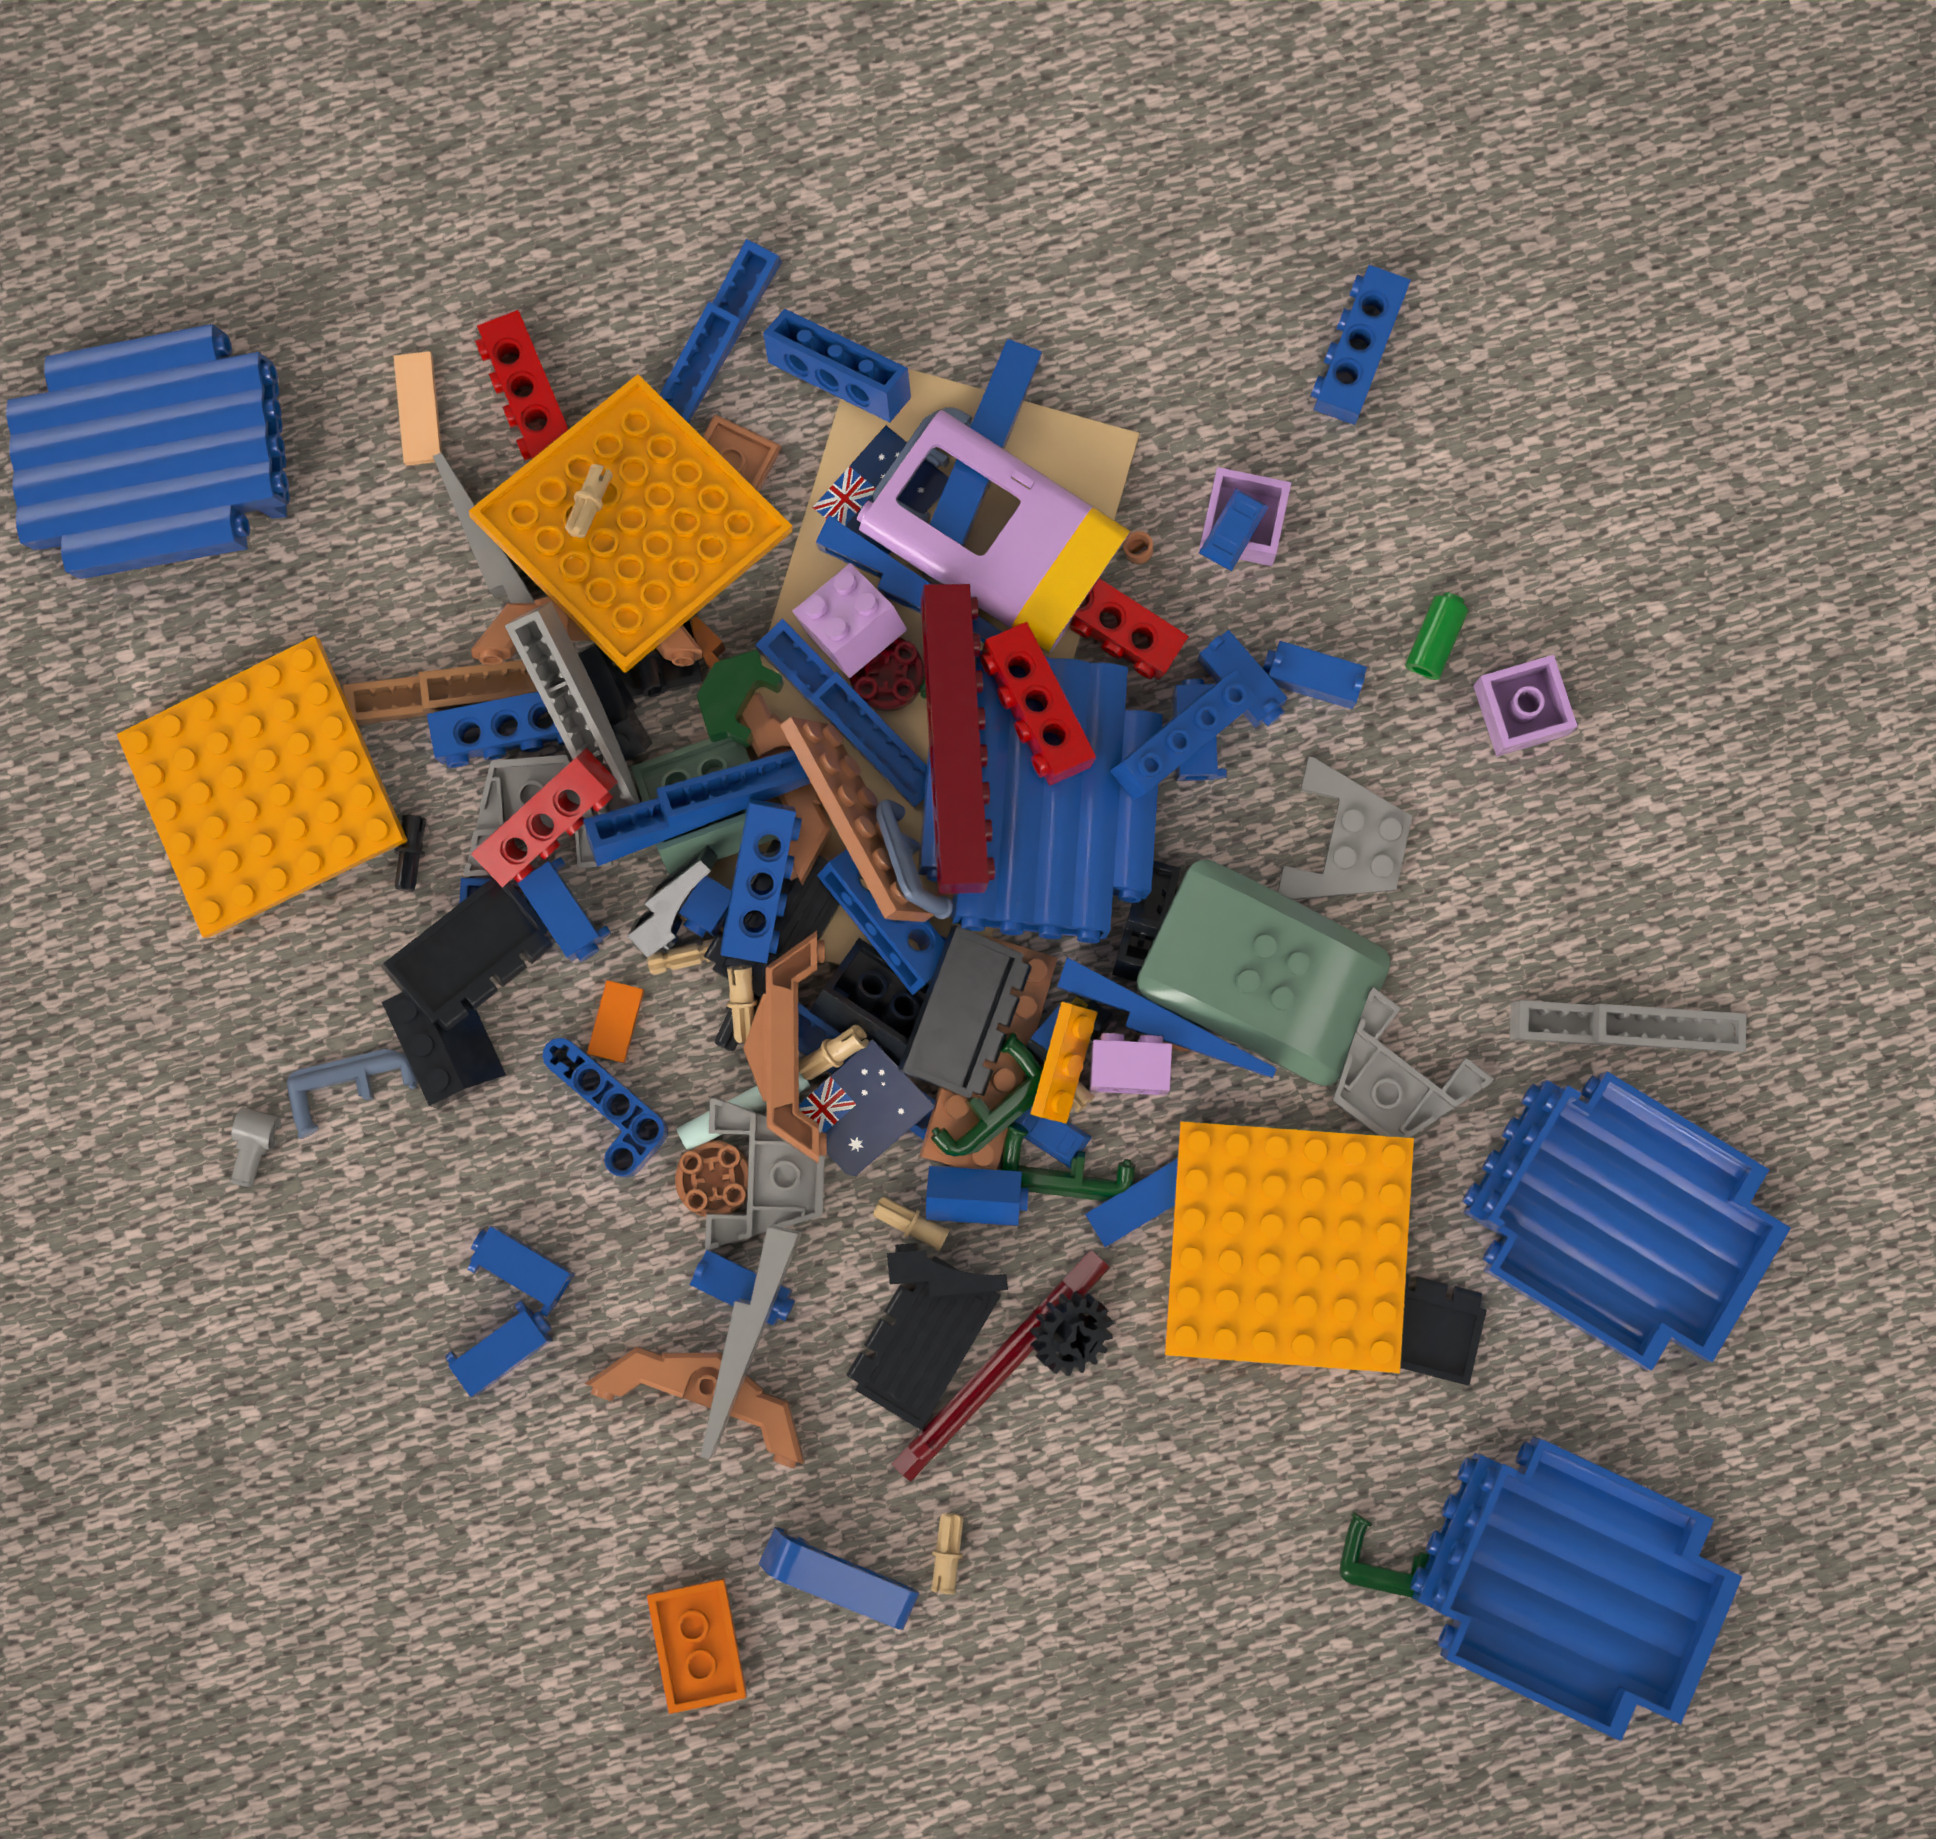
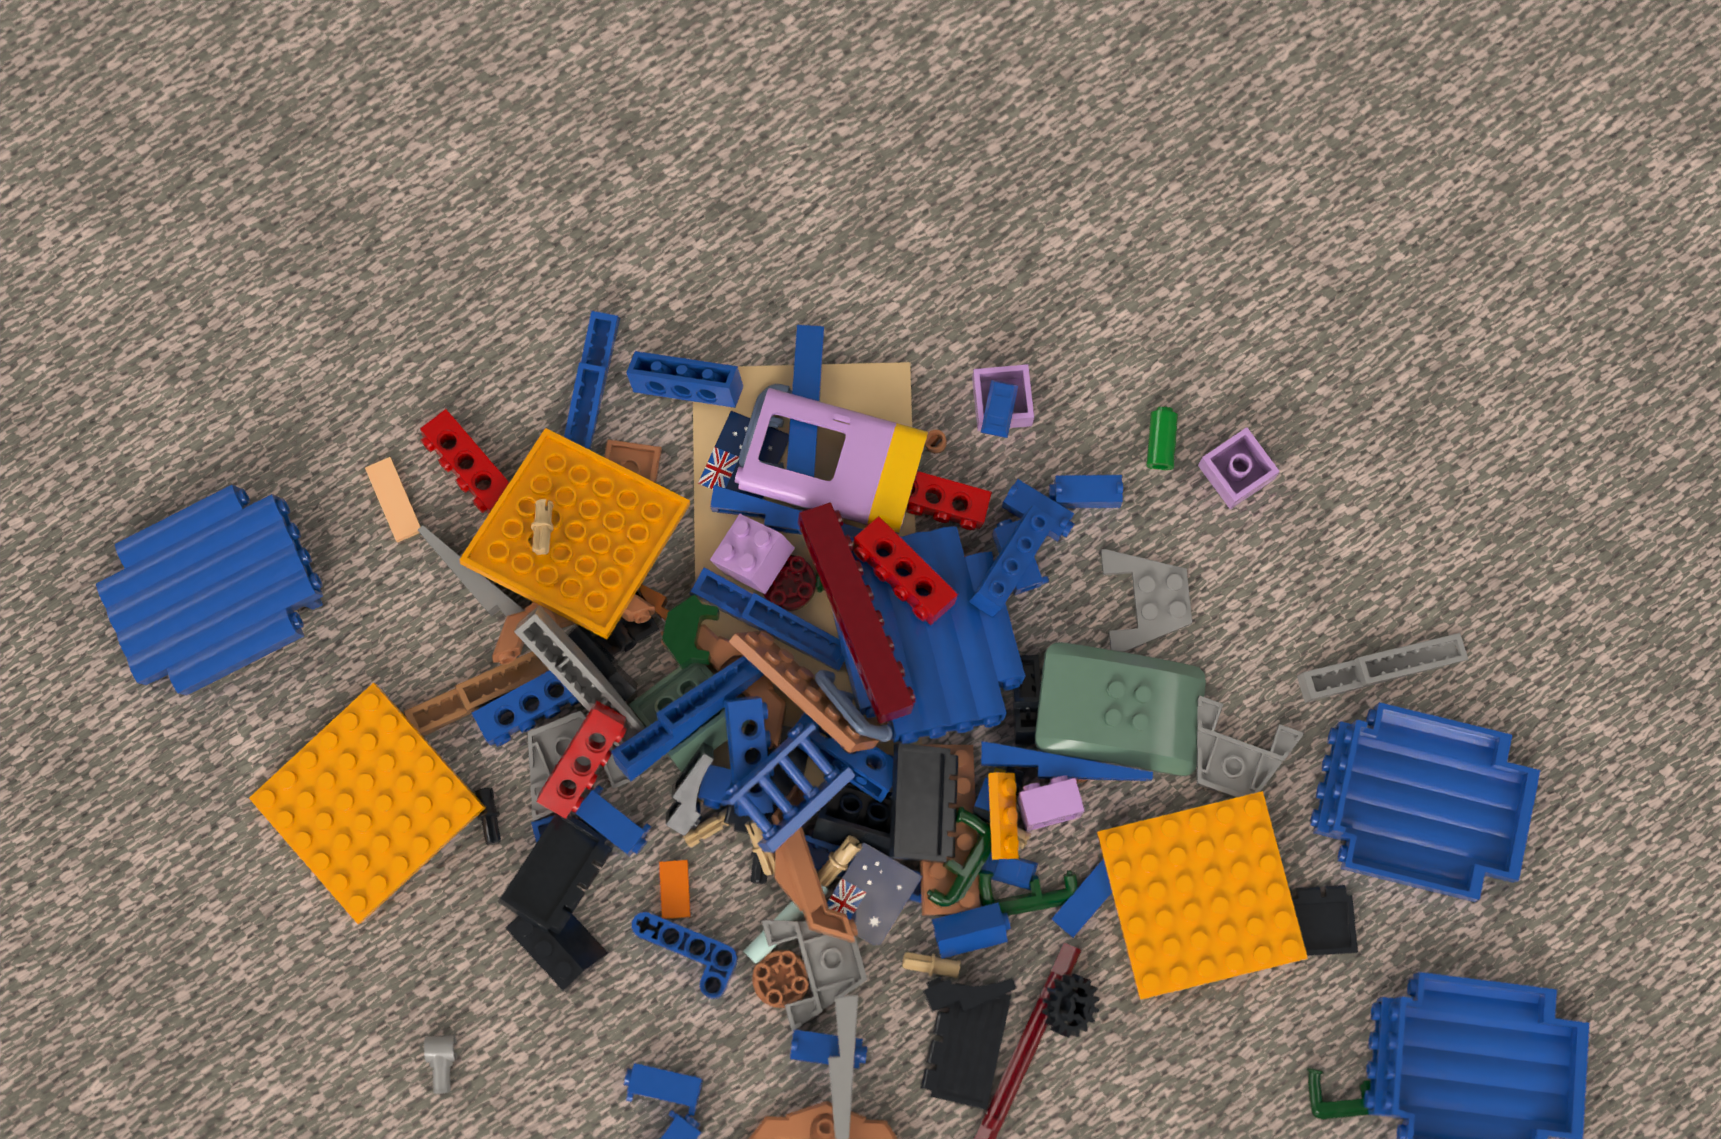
camera: 25 degrees left, 5 degrees down
sand blue piece [287,1049,418,1139] -> none
blue brick [1310,265,1411,425] -> none
none -> blue fence [721,723,855,853]

